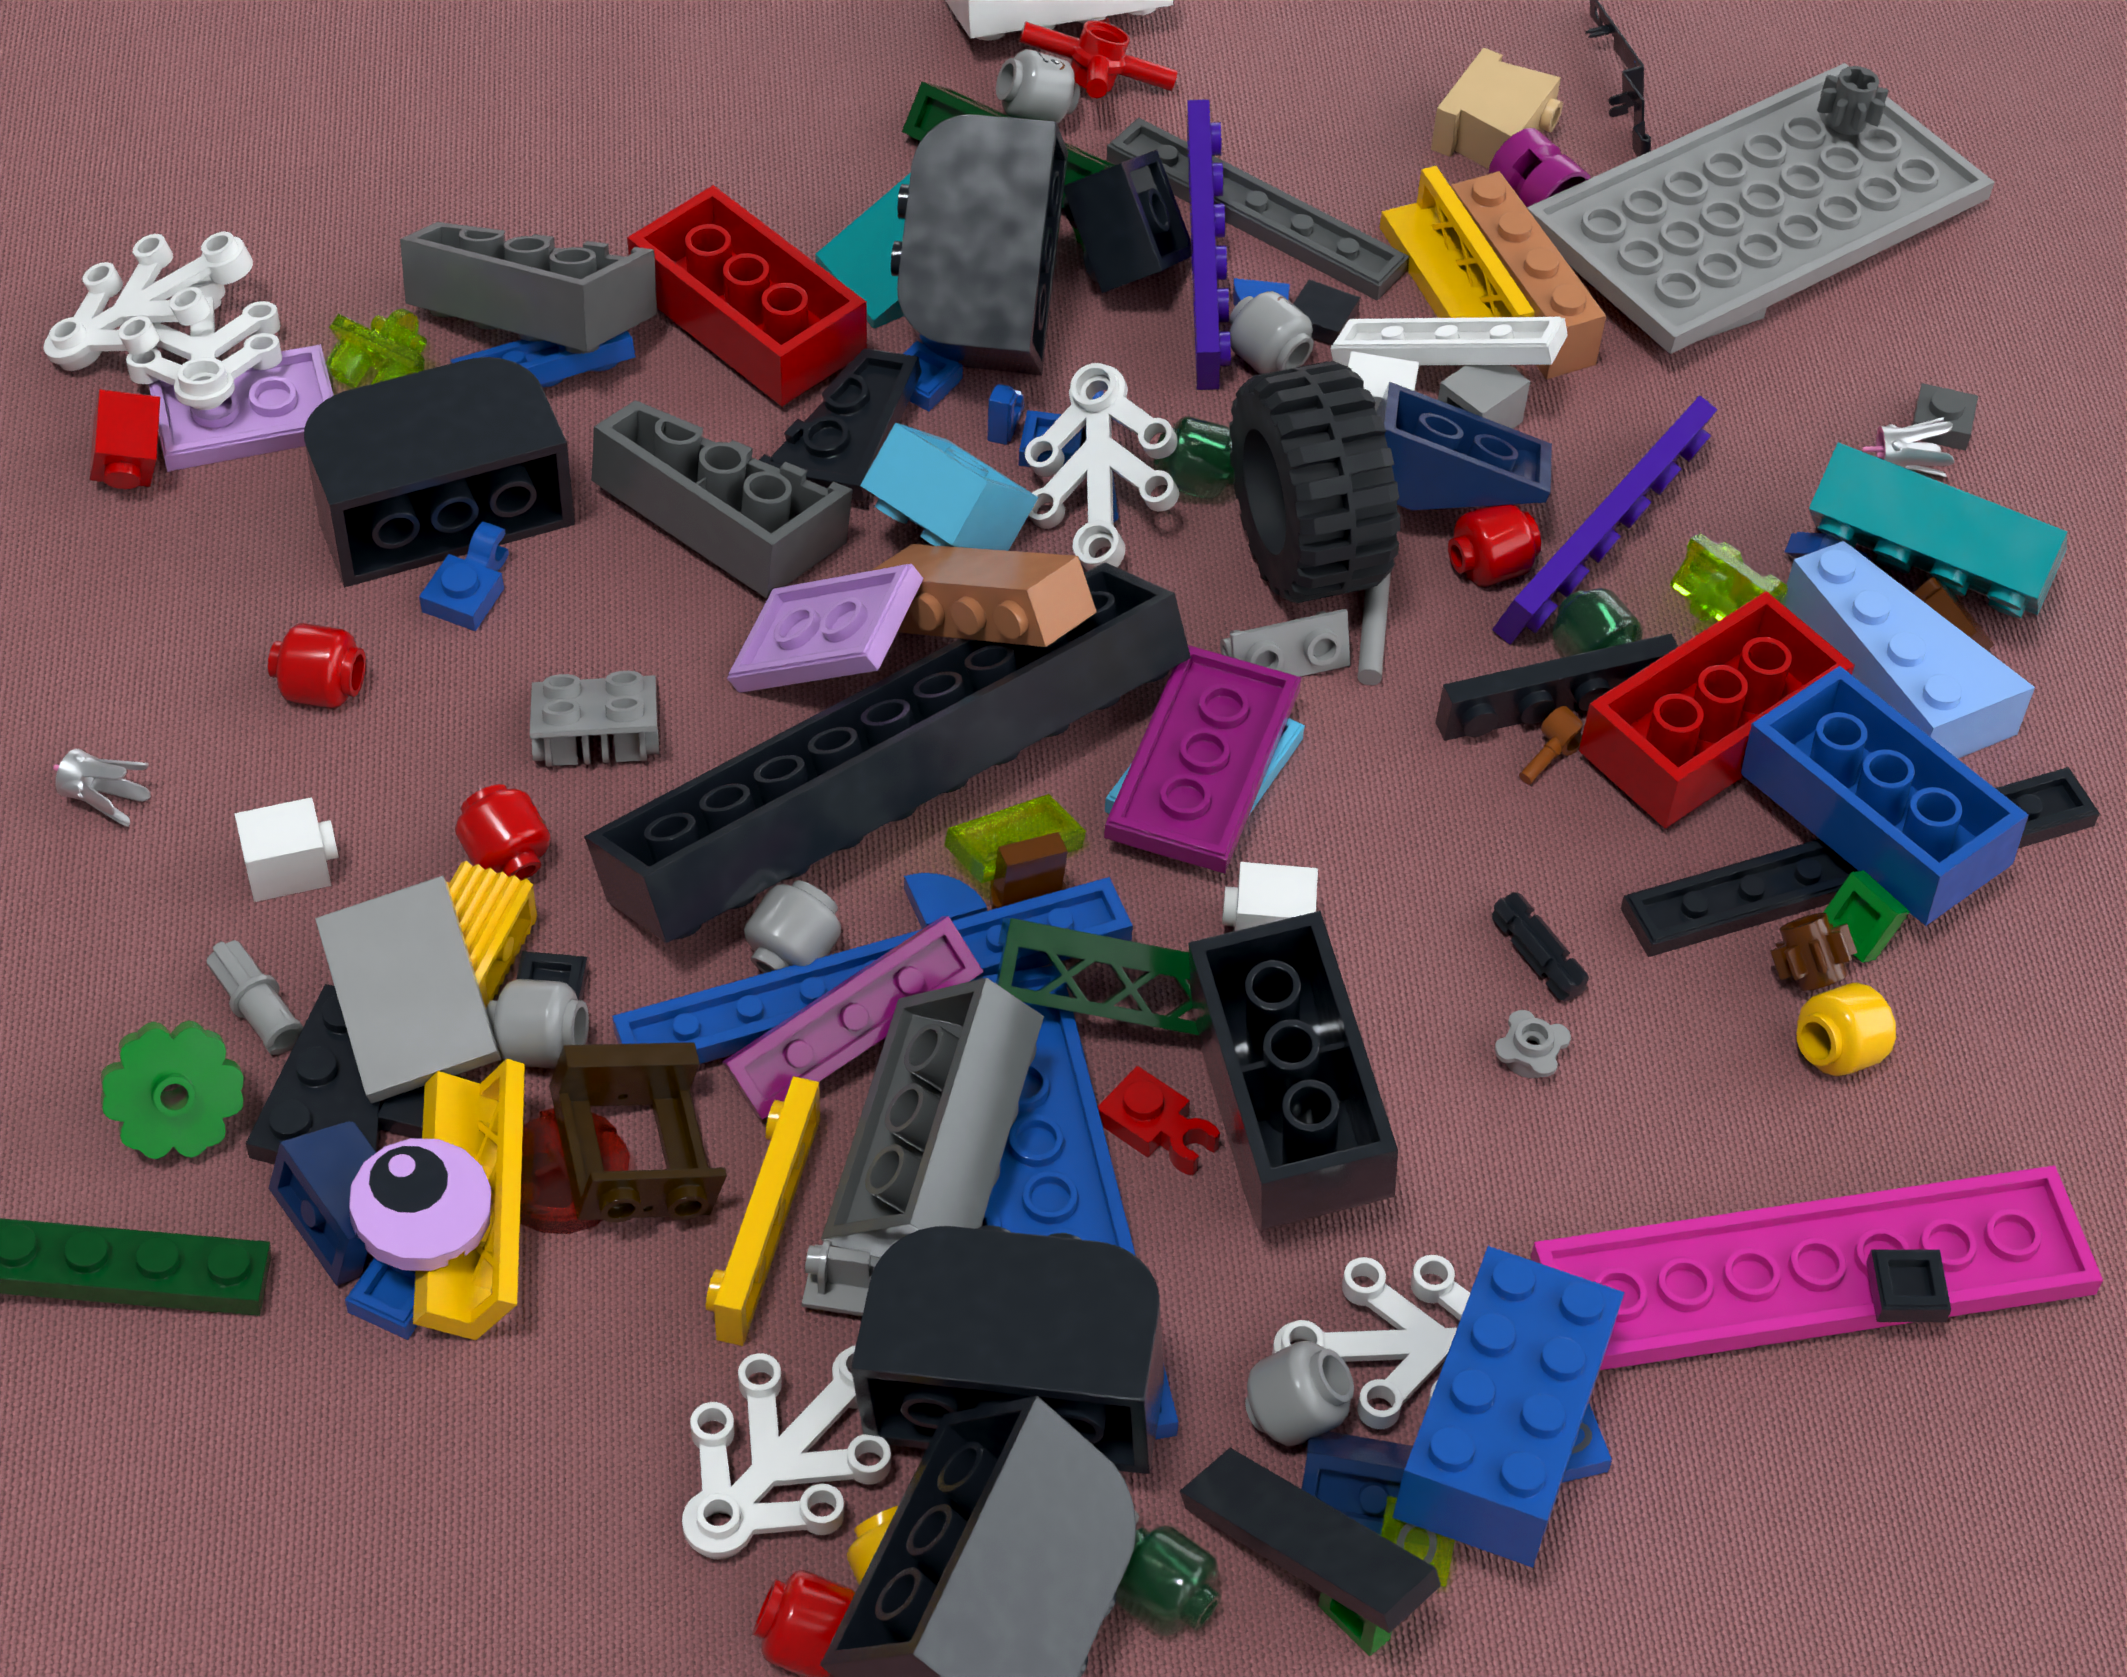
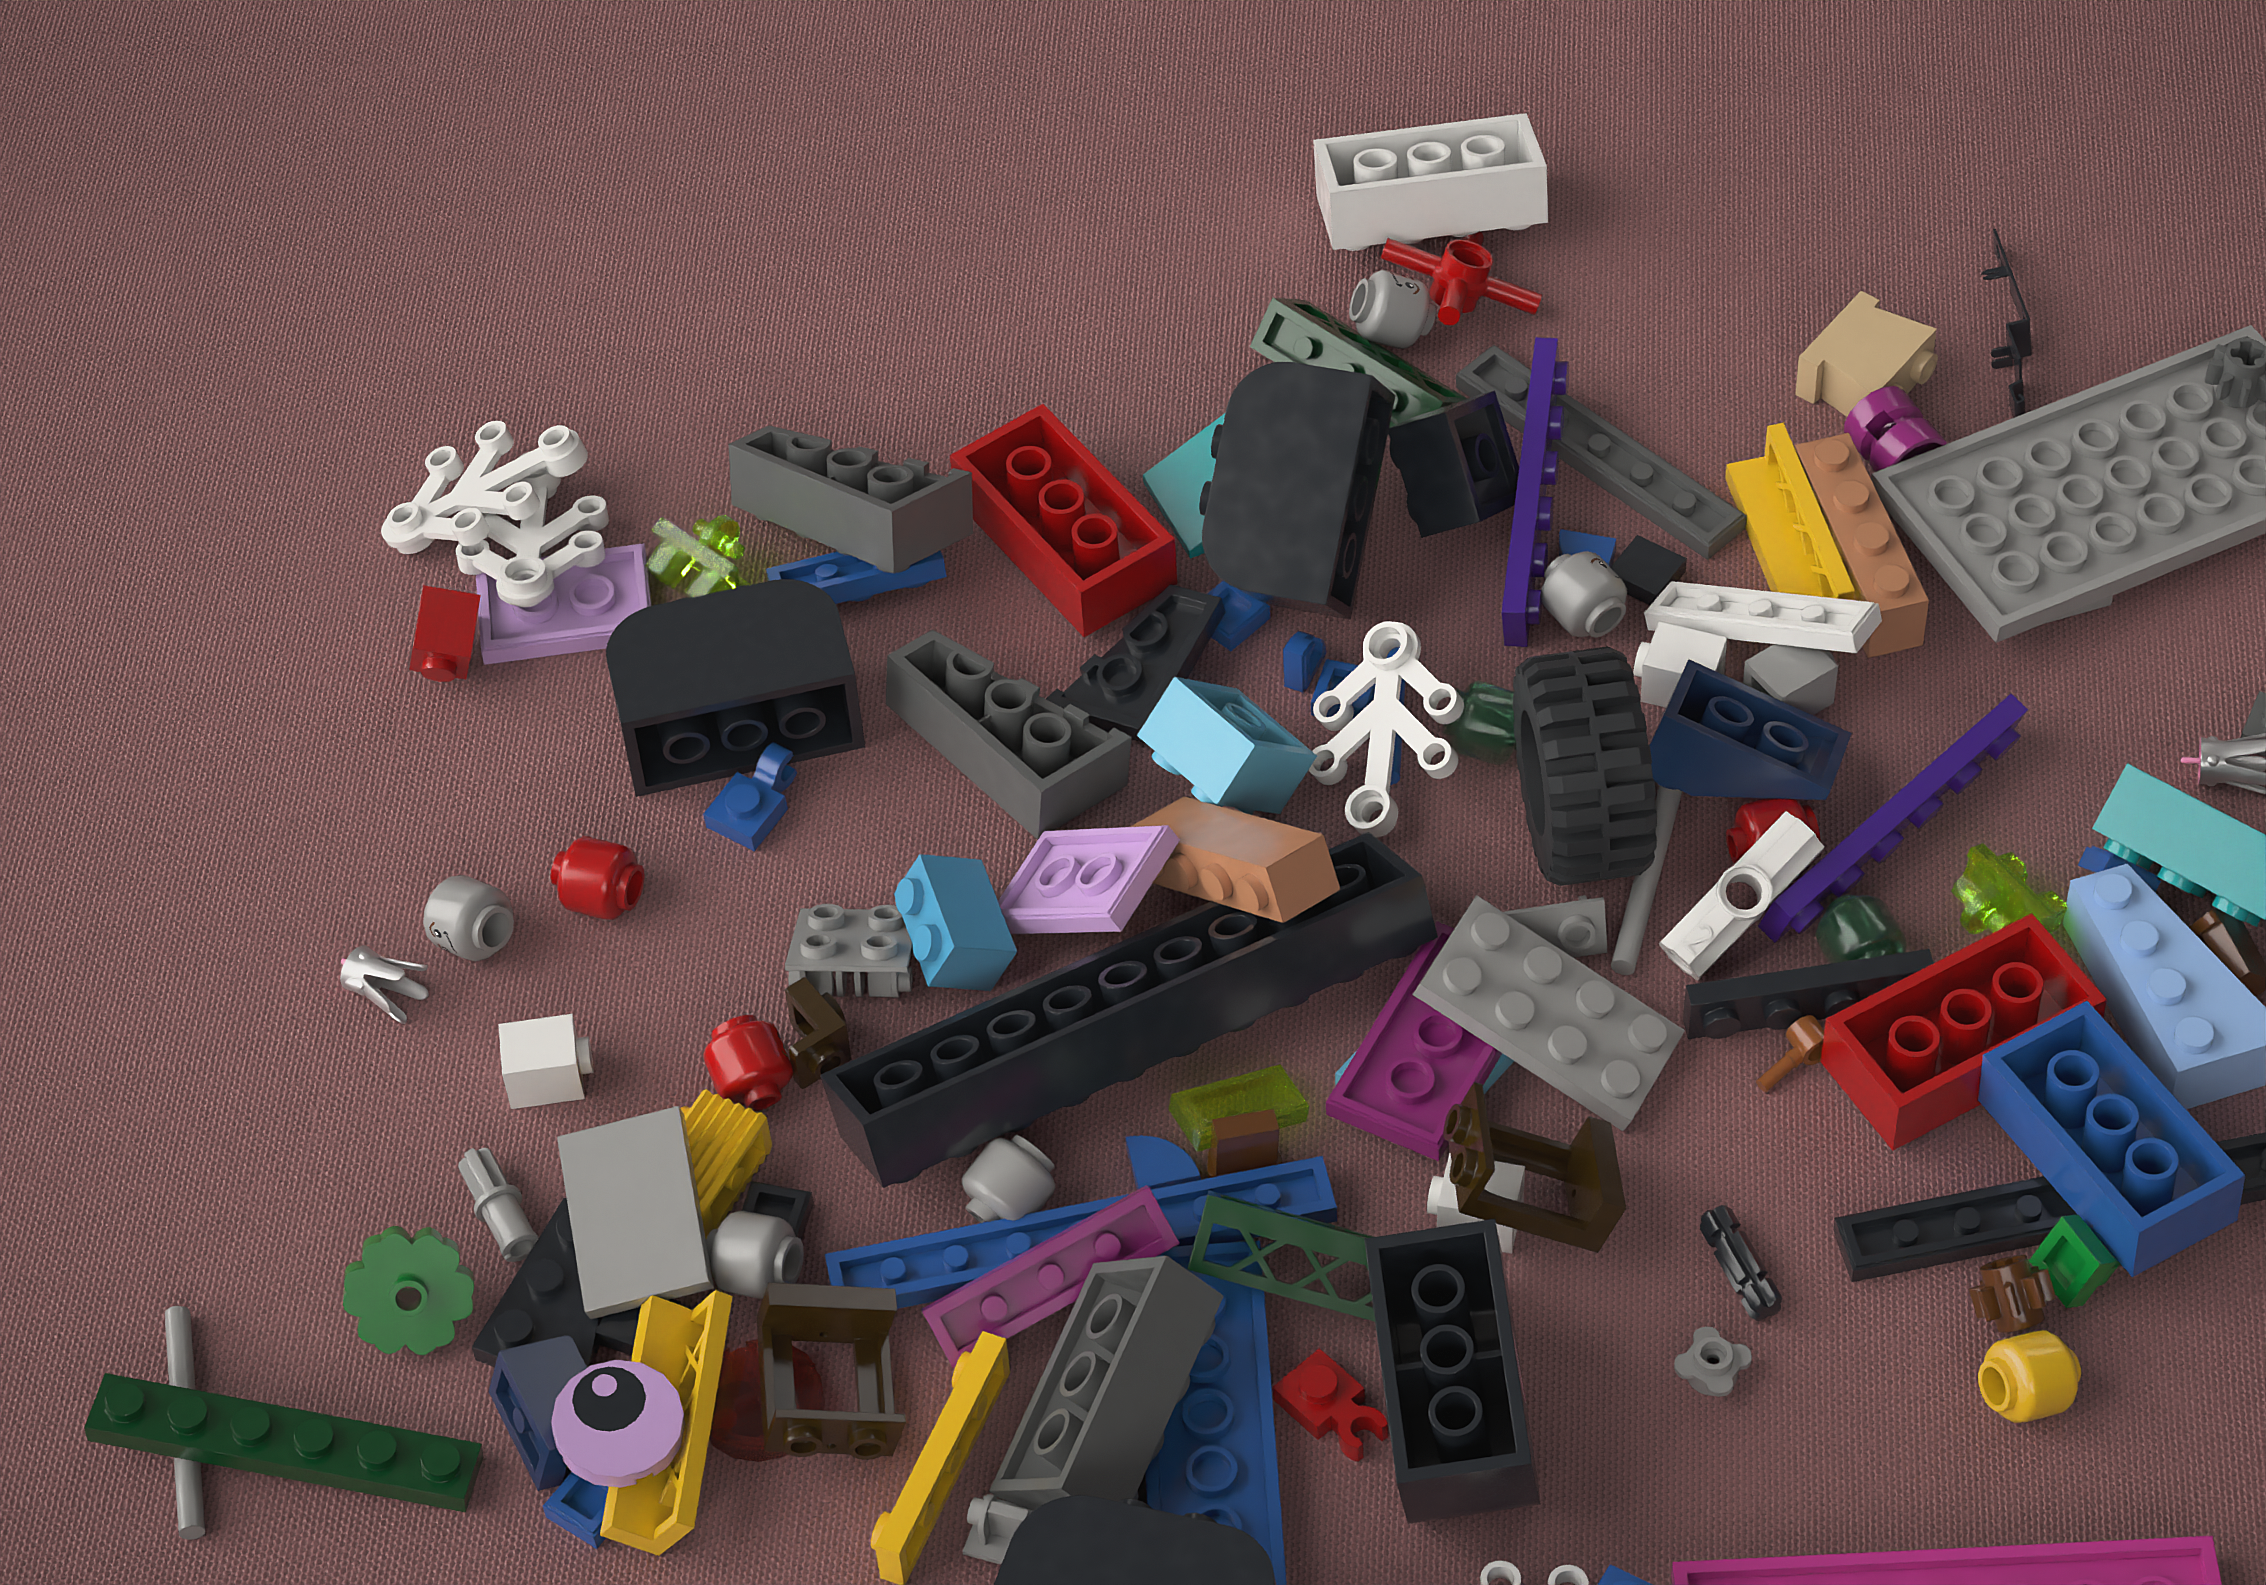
camera: 15 degrees right, 0 degrees up
none -> light grey head [423,875,514,961]
none -> dark brown bracket [785,977,852,1089]
none -> dark azure brick [894,854,1017,991]
none -> light grey plate [1413,895,1685,1131]
none -> dark brown panel [1443,1082,1627,1253]
none -> white piece [1659,811,1825,981]

